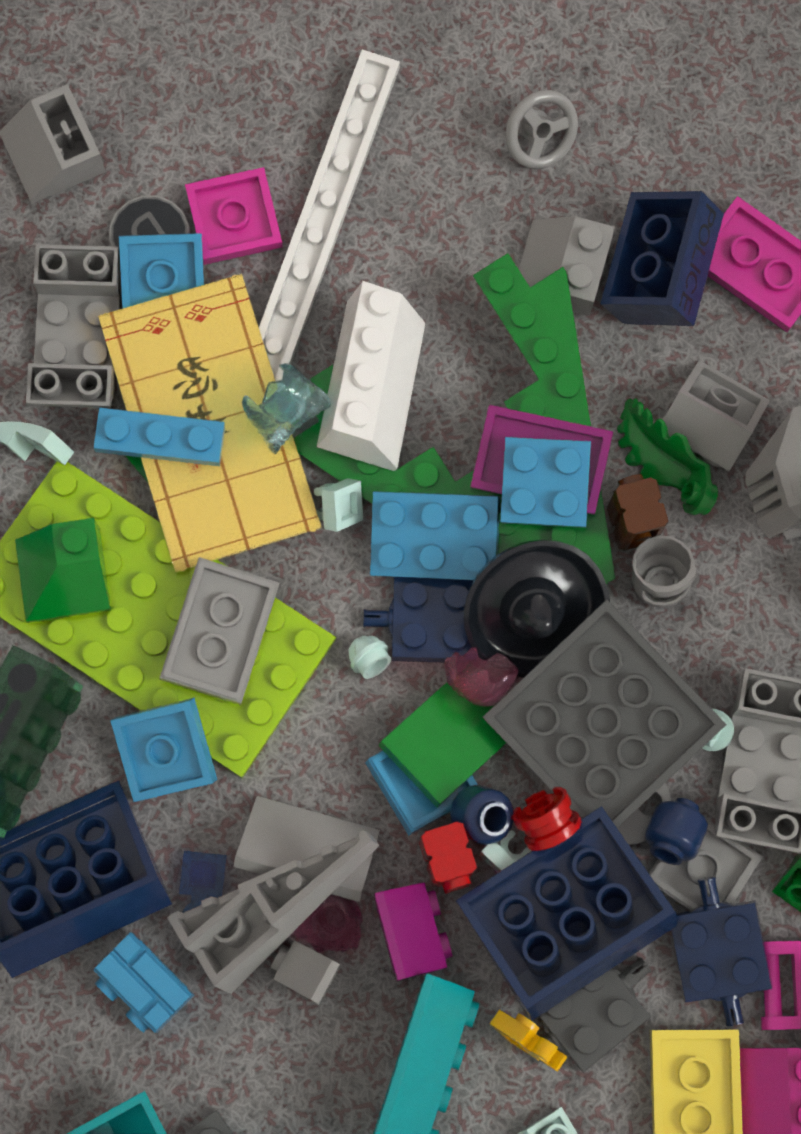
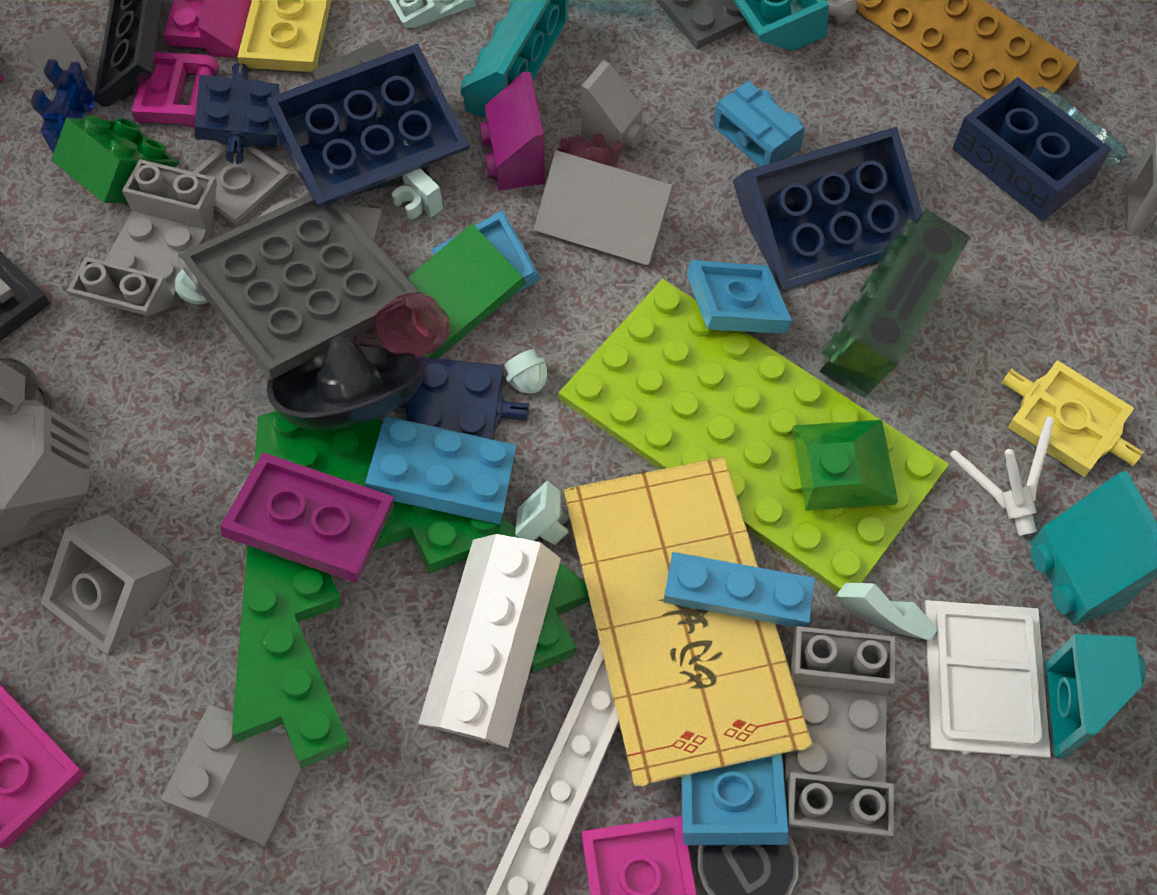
camera: 170 degrees left, 15 degrees down
light grey tile [159,557,280,705] -> none
light grey wedge [167,830,380,994] -> none
clear blue plate [179,851,227,913] -> none
clear light blue hair [242,363,332,454] -> none
red brick [419,821,477,894] -> none
dark blue head [450,785,514,845] -> none
yellow plate [490,1009,567,1072] -> none
dark azure plate [500,437,591,528] -> none
red wheel [512,787,582,851] -> none
dark blue brick [600,191,724,326] -> none
reddish brown brick [607,474,669,551] -> none
green plant [617,398,718,516] -> none
light grey helmet [632,535,696,608] -> none
dark blue head [645,798,708,865] -> none

